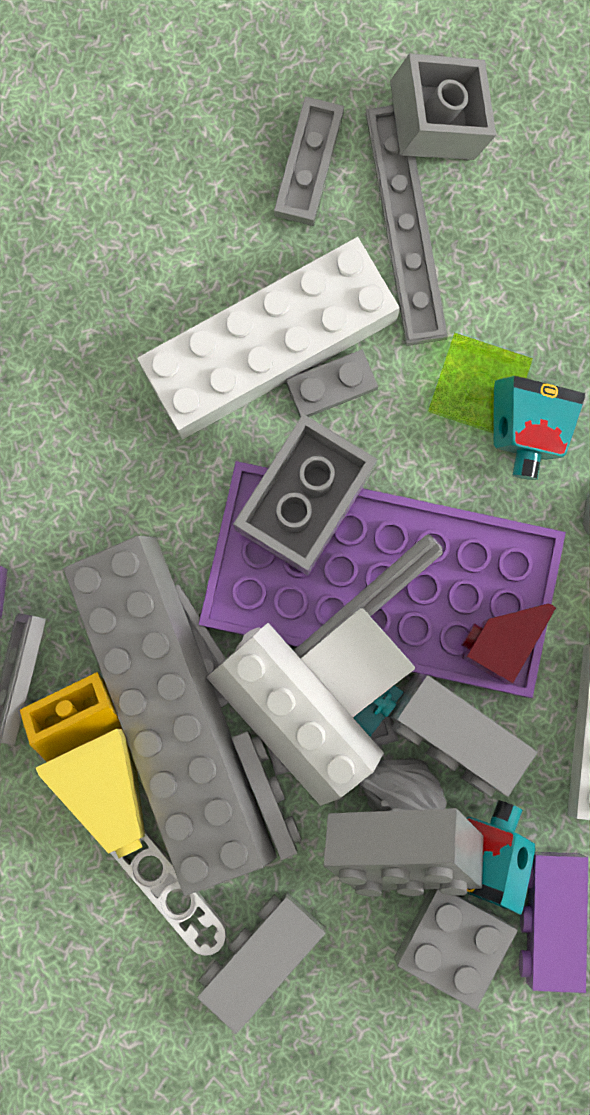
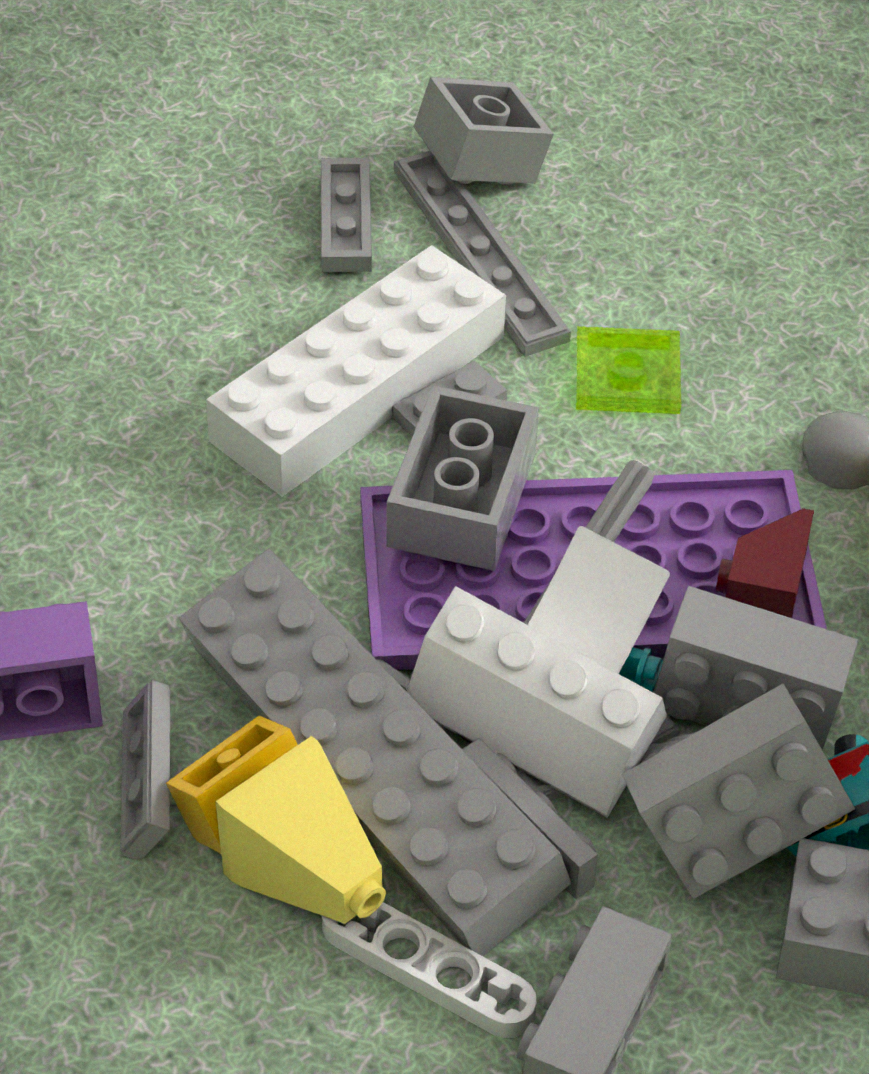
camera: 20 degrees left, 35 degrees down
teal torso [493,376,585,480] -> none

